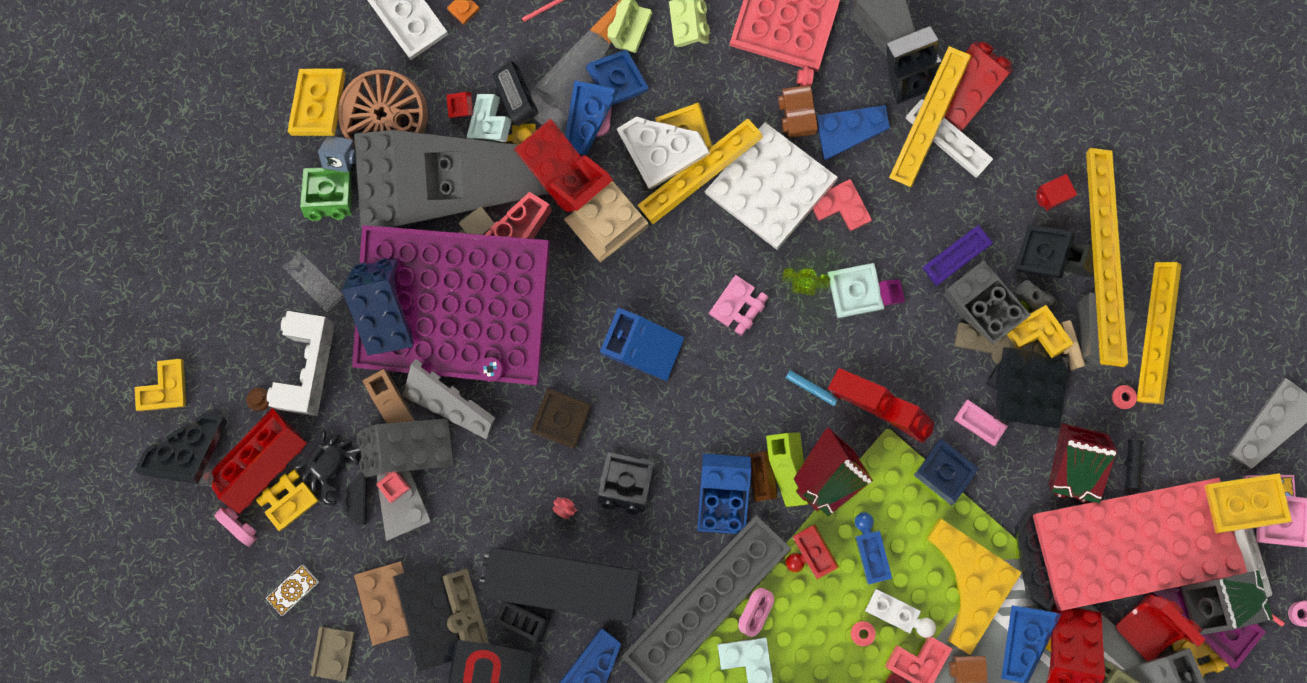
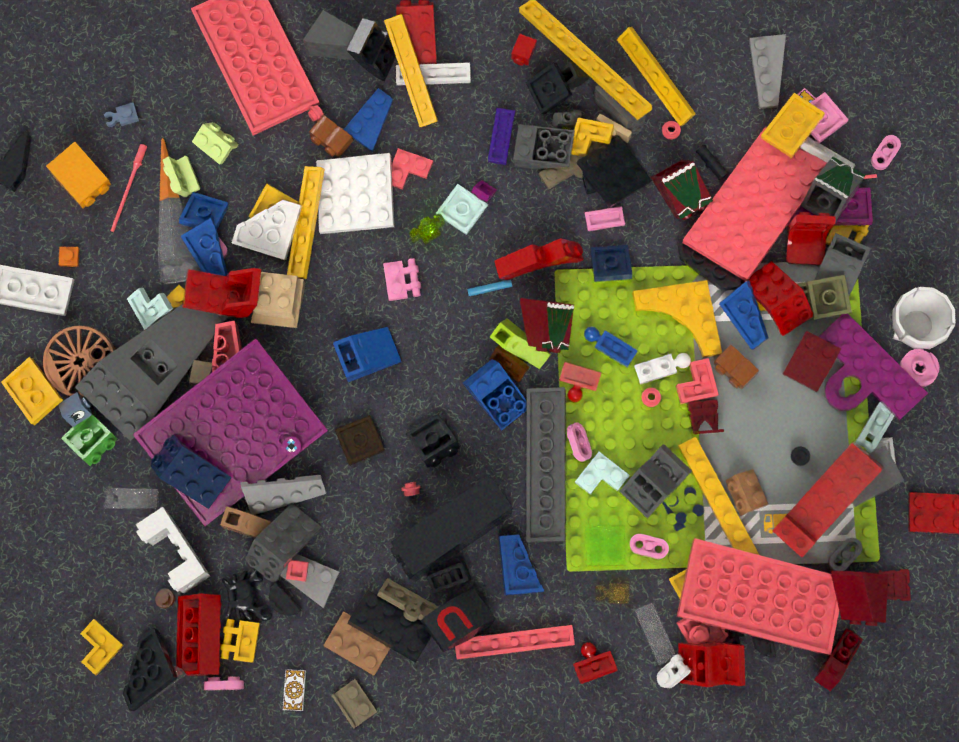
camera: 45 degrees left, 5 degrees down
red plate [446,92,473,118] -> none
black beam [492,61,539,127] -> none

